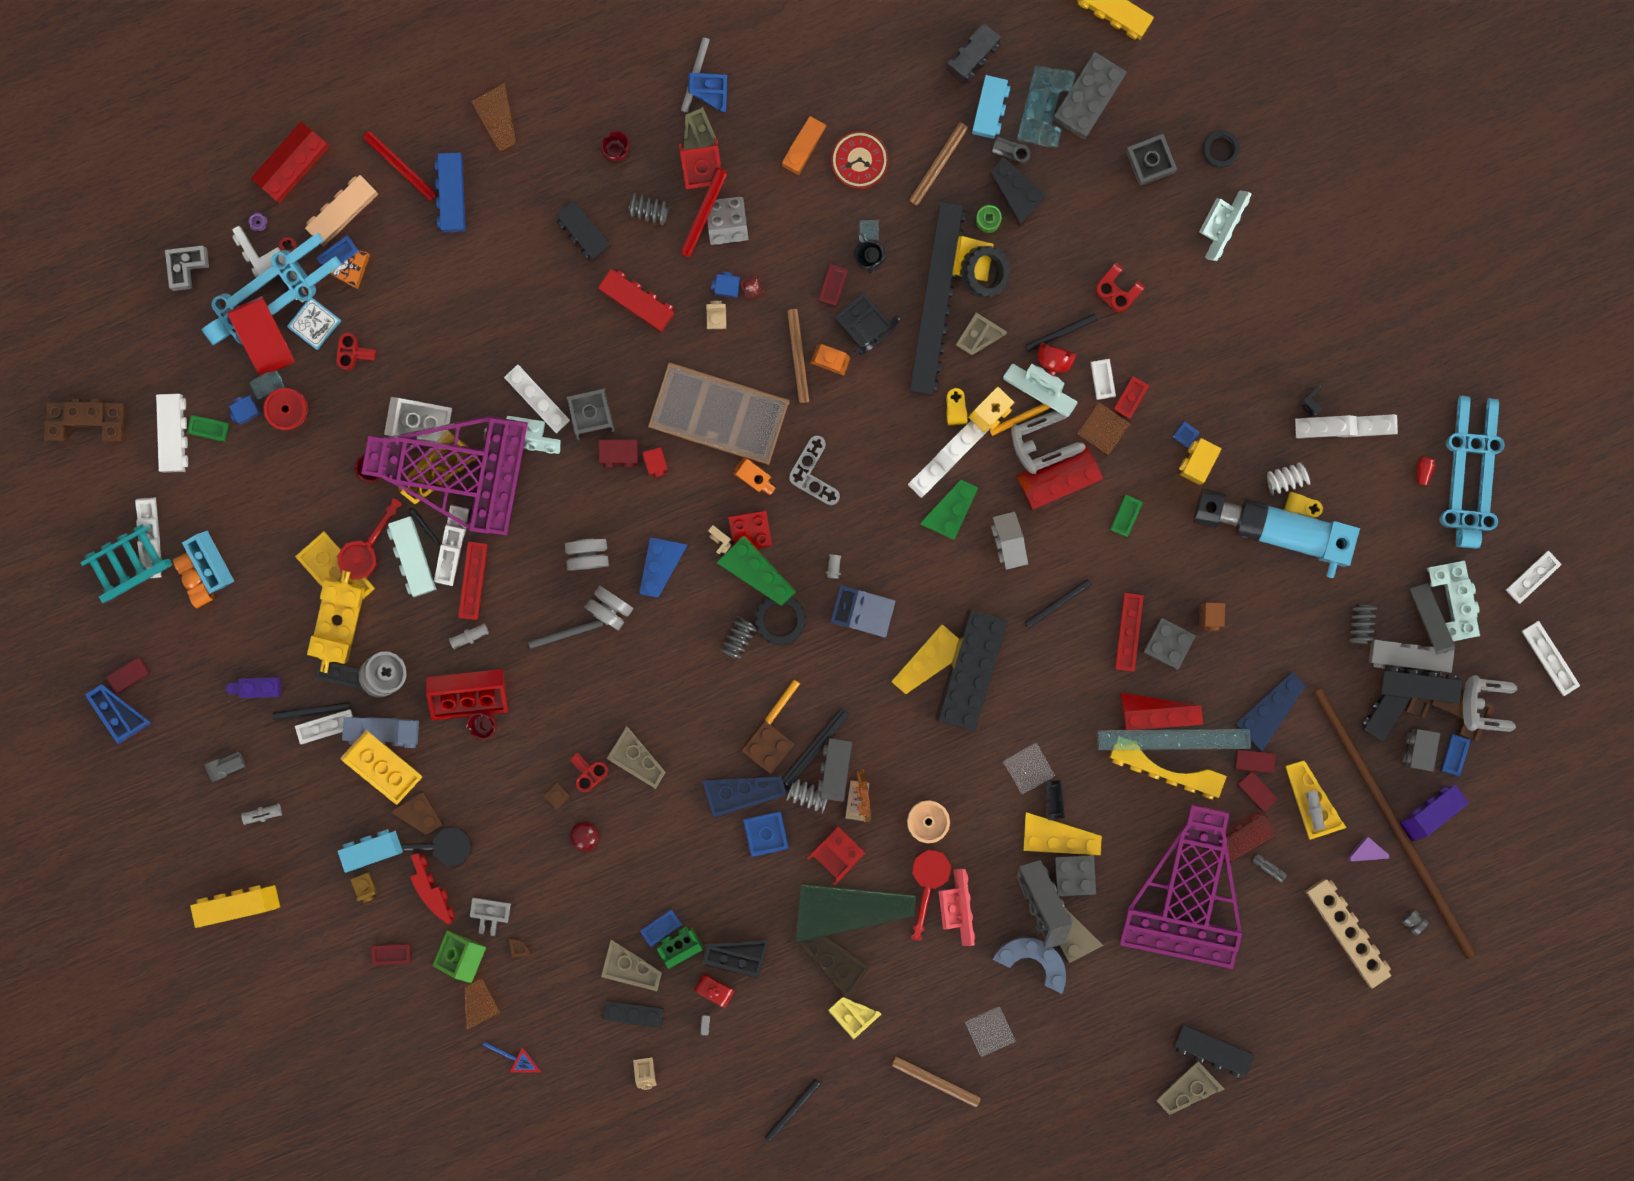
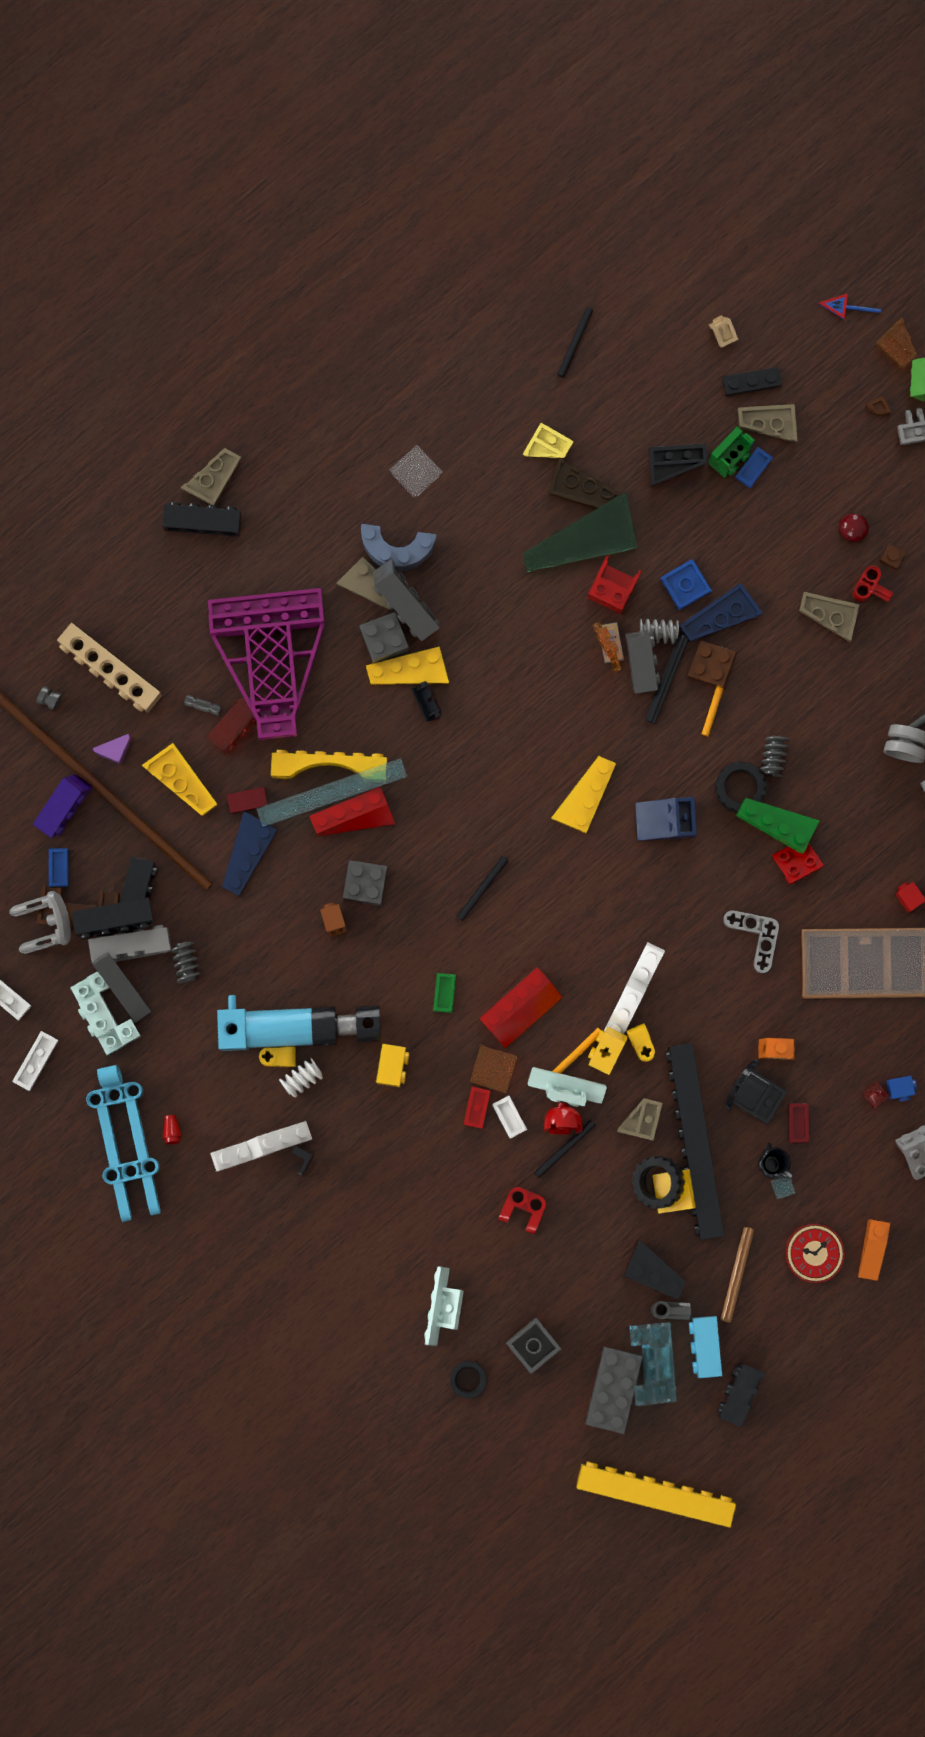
camera: 165 degrees right, 5 degrees down
blue wing [639,537,688,598] -> none
red beam [694,973,735,1008] -> none
light grey tile [700,1014,710,1035] -> none
tan bracket [706,301,726,329] -> none
tan bracket [709,525,732,555] -> none
orange torso [732,458,776,495] -> none
medium nougat axle [787,309,809,403] -> none
light grey pin [825,554,841,579] -> none
medium nougat axle [892,1057,981,1107] -> none
light nougat wheel [907,800,950,843] -> none
red piece [911,849,951,940] -> none
green wing [920,480,978,540] -> none
black brick [935,610,1008,732] -> none
coral bracket [939,869,975,946] -> none
bright green wheel [976,205,1002,233] -> none
light grey brick [991,512,1028,570] -> none
clear tile [1003,743,1055,795] -> none
light grey piece [1011,410,1085,474] -> none
red plate [1115,593,1144,672] -> none
blue tile [1173,421,1200,448] -> none
dark red tile [1237,771,1278,812] -> none
light grey pin [1305,790,1326,831] -> none
dark grey brick [1402,729,1440,771] -> none

